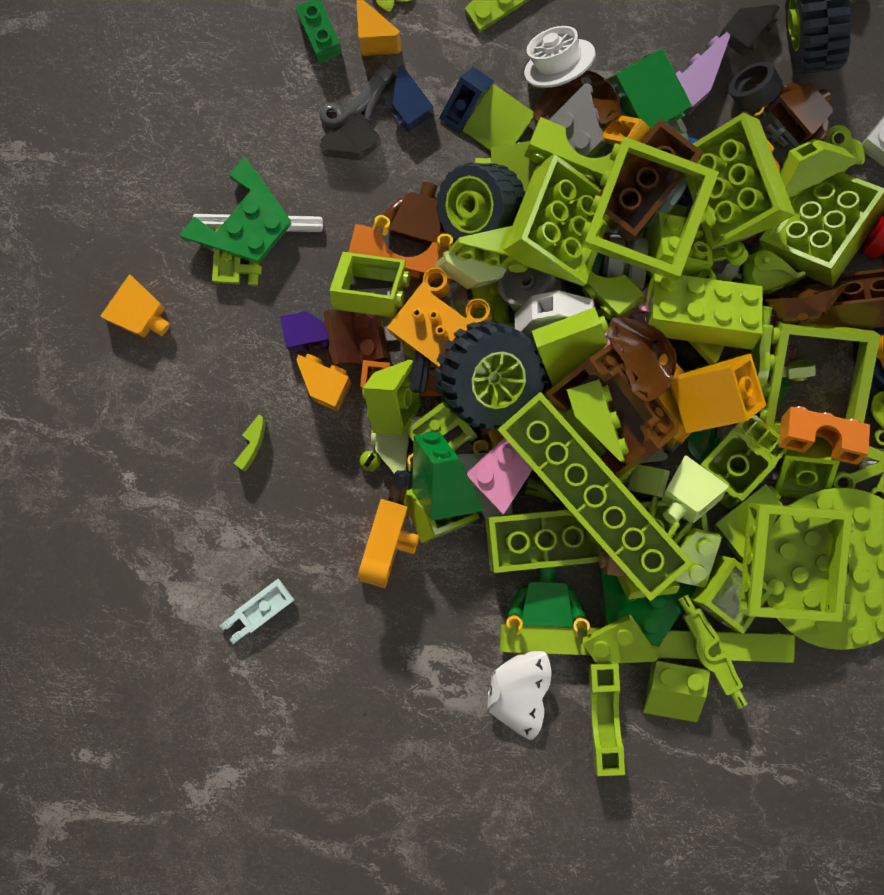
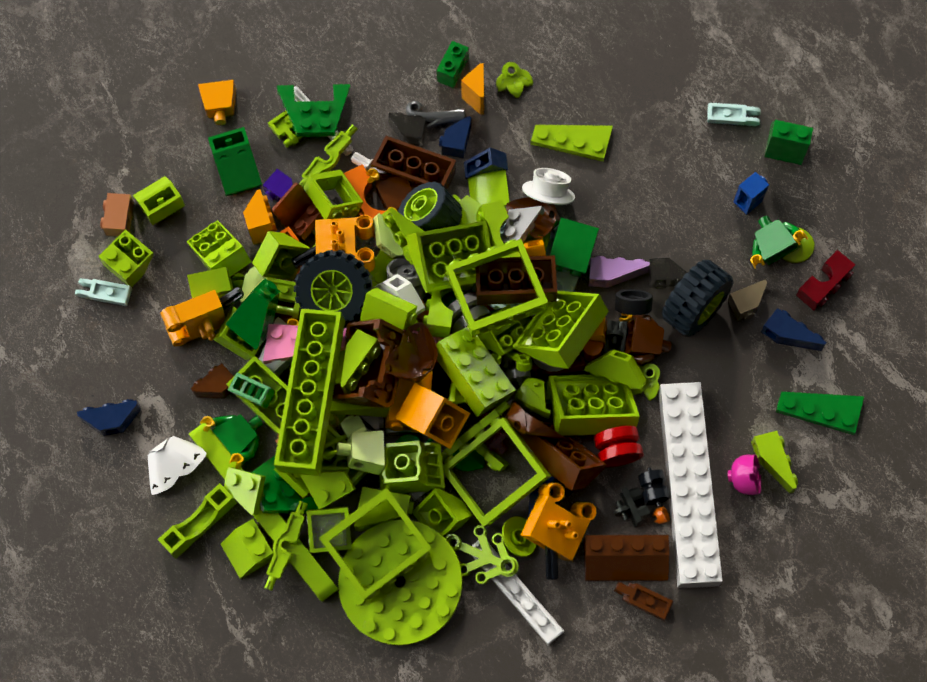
camera: 50 degrees right, 15 degrees down
lime slope [234,415,266,472] -> none
orange arch [779,406,870,465] -> none
none -> dark blue slope [77,399,141,436]
none -> lime slope [98,229,154,287]
none -> nougat brick [100,193,134,236]
none -> lime slope [133,176,185,225]
none -> lime slope [186,220,252,277]
none -> lime slope [187,267,234,298]
none -> reddish brown slope [191,363,234,399]
none -> green slope [208,127,263,196]
none -> green slope [228,372,275,409]
none -> lime piece [299,124,358,190]
none -> white axle [351,152,387,174]
none -> reddish brown slope [371,136,456,189]

